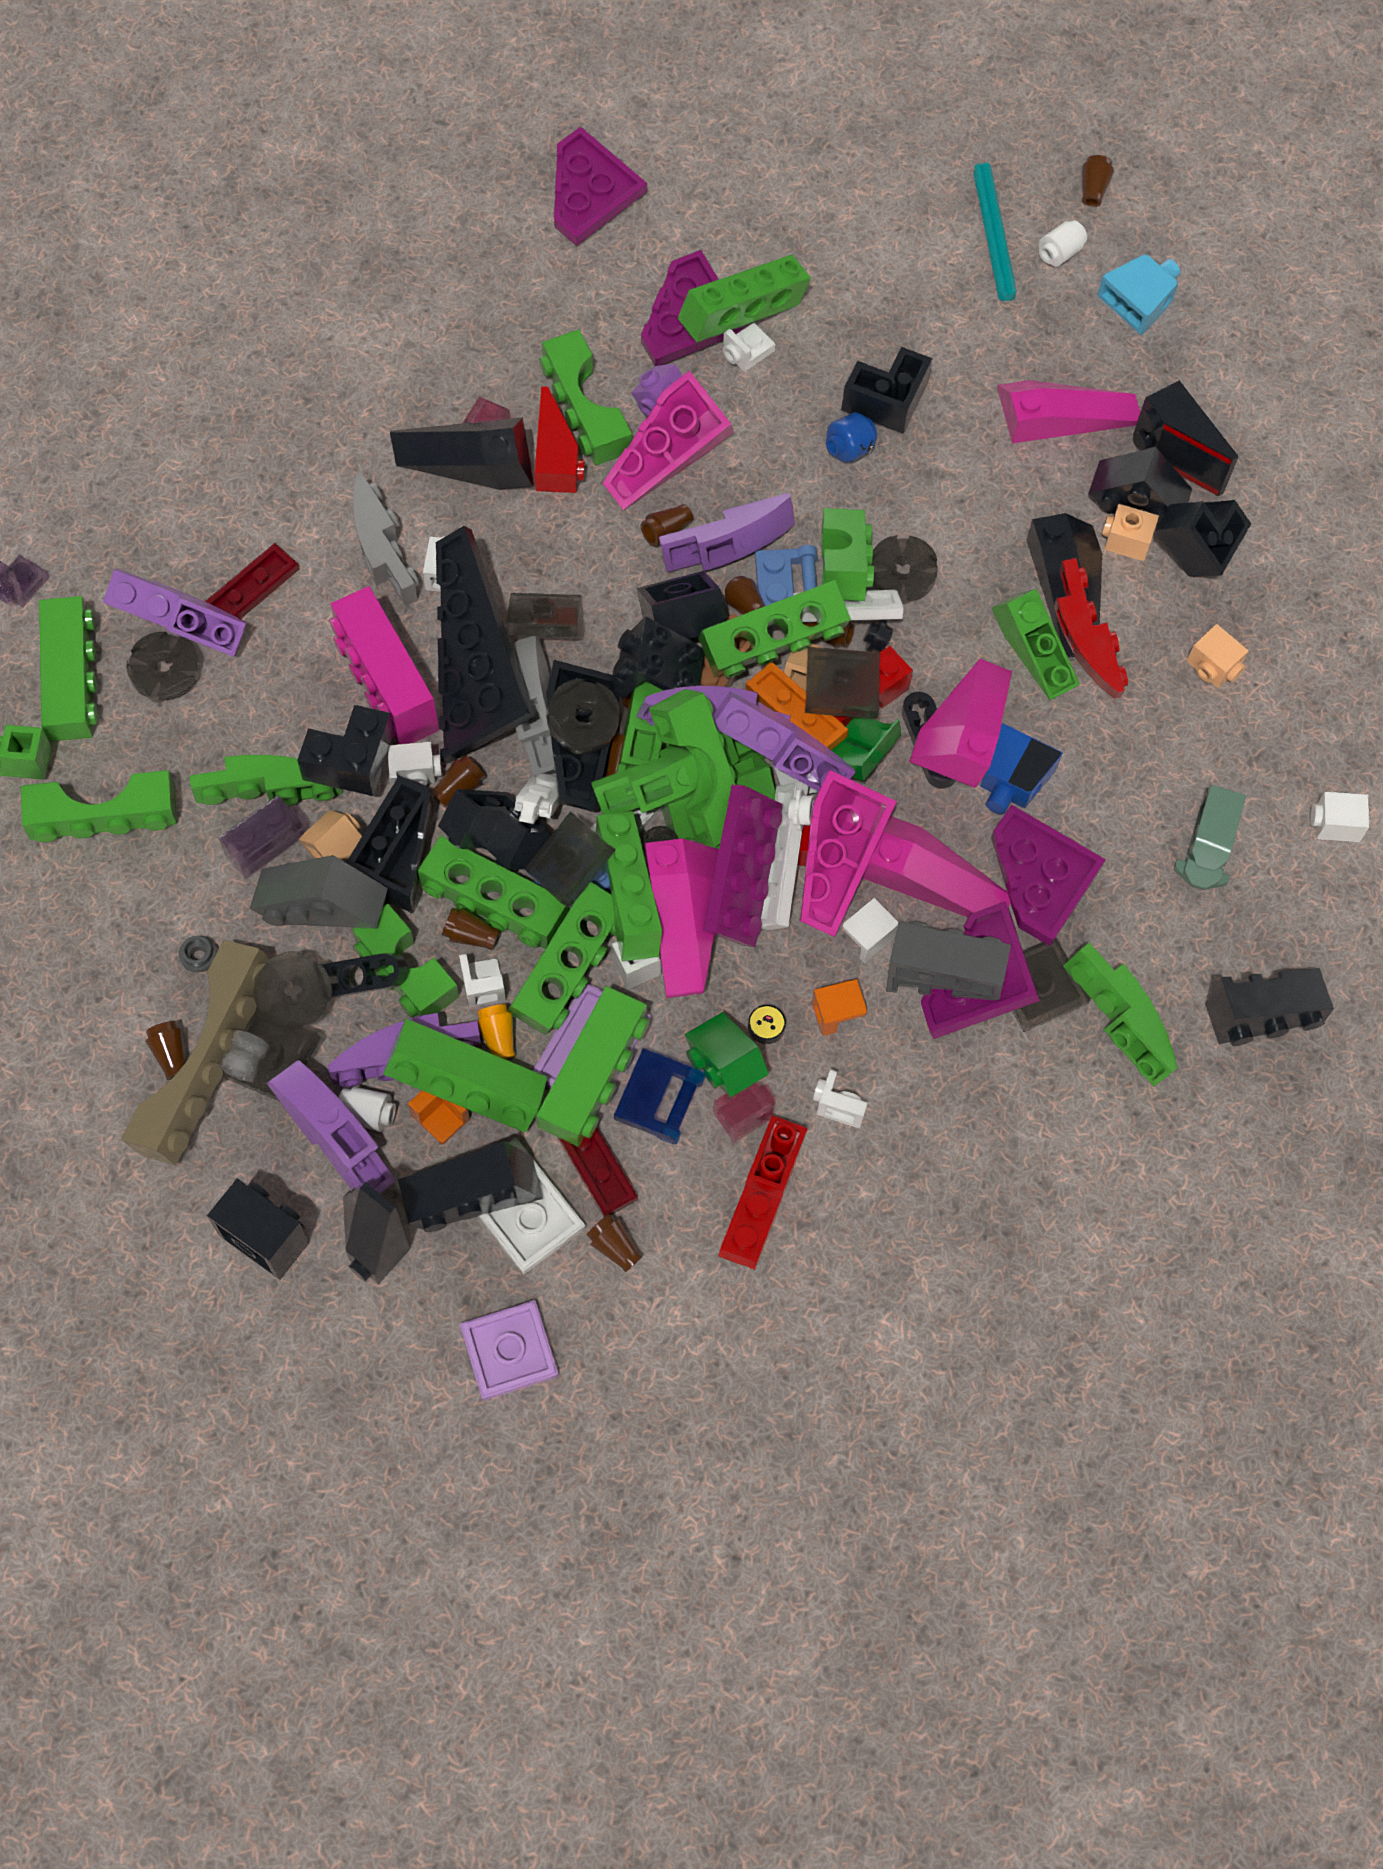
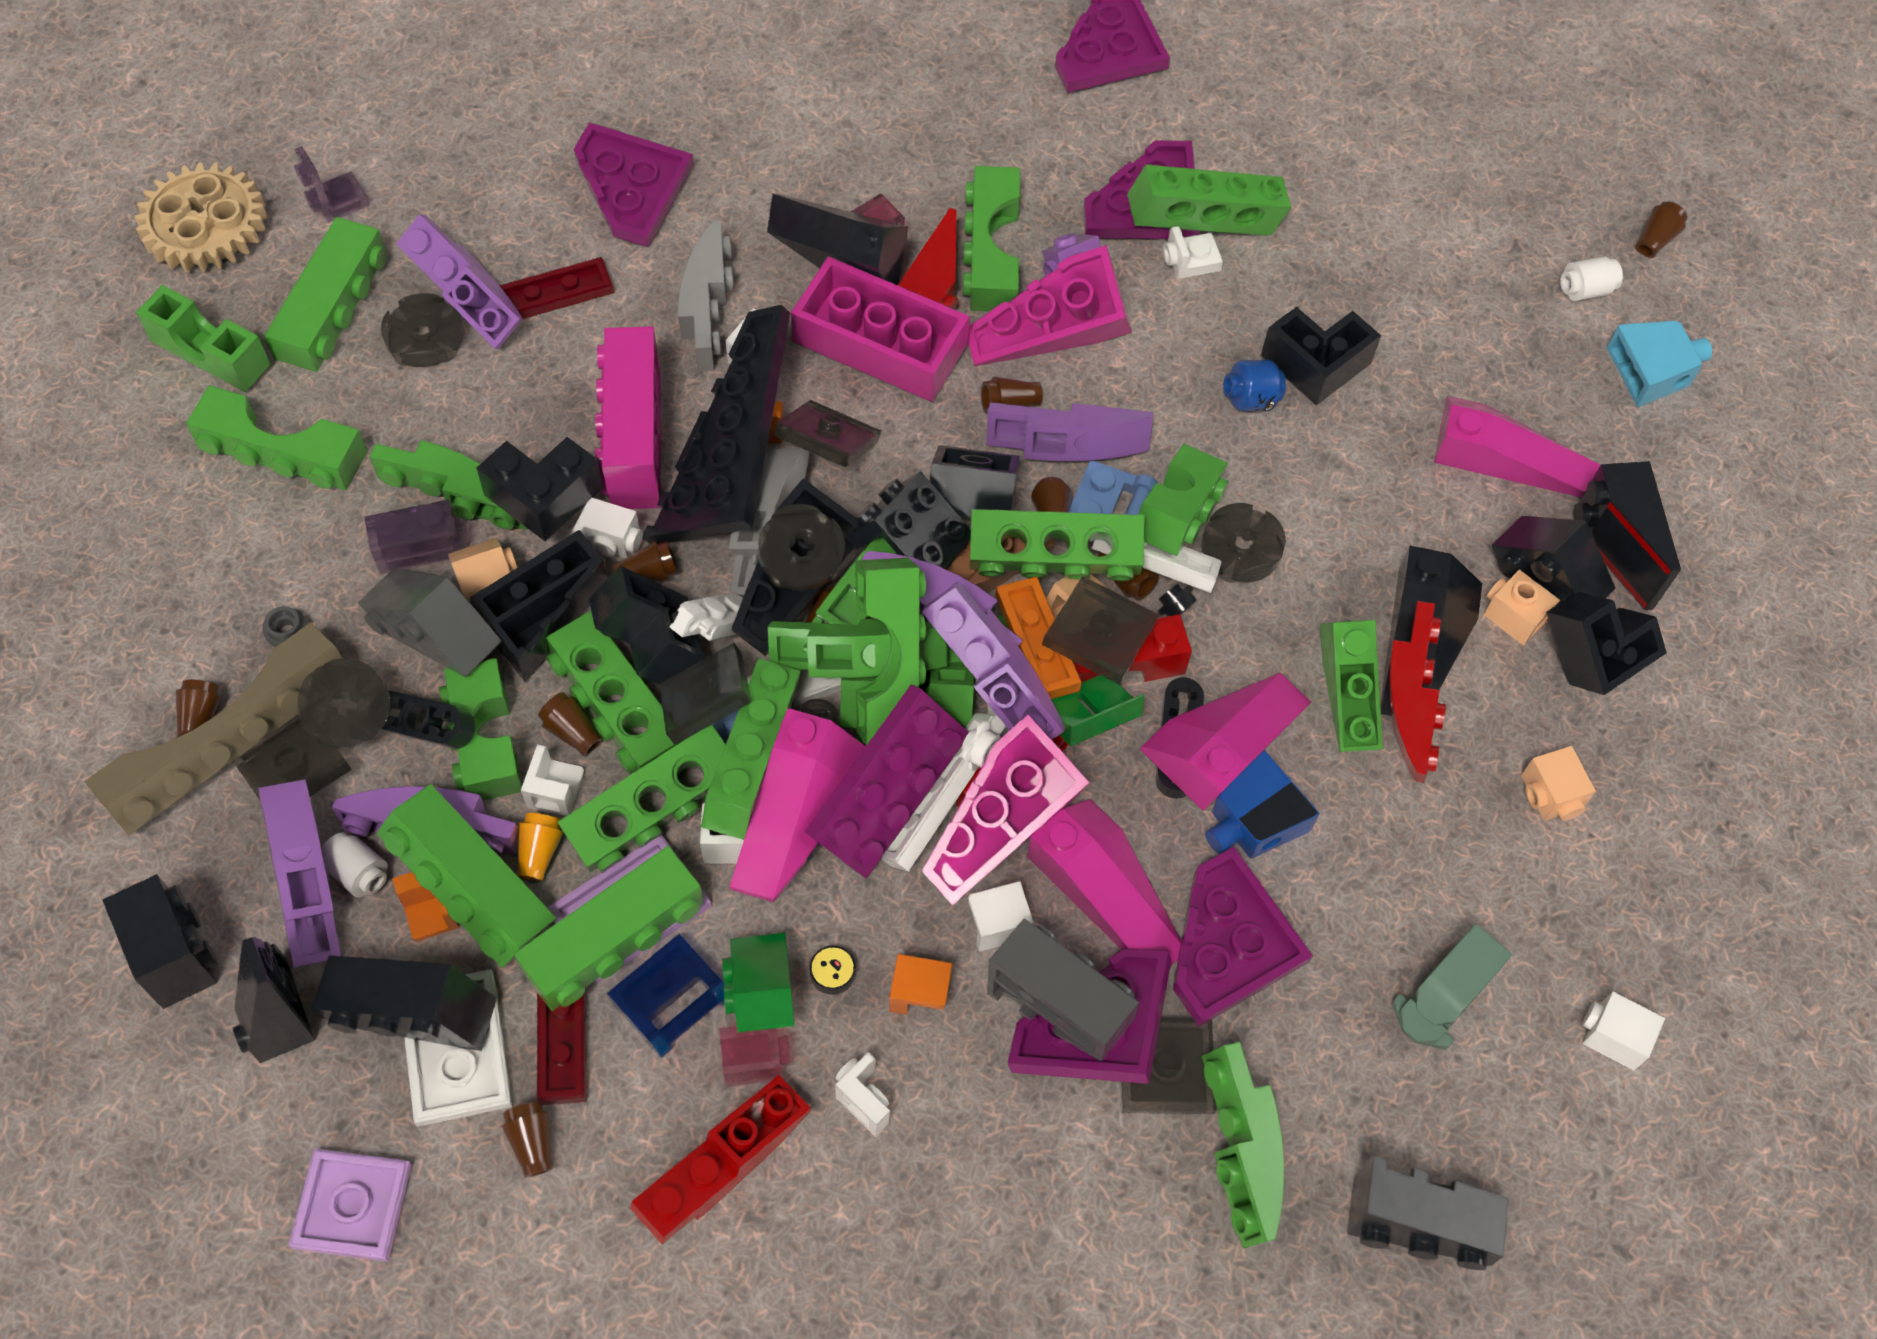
camera: 25 degrees right, 5 degrees down
clear wheel [218,1030,270,1082] -> none
teal axle [973,162,1017,302] -> none
none -> magenta plate [573,122,694,247]
none -> dark pink brick [790,256,970,402]

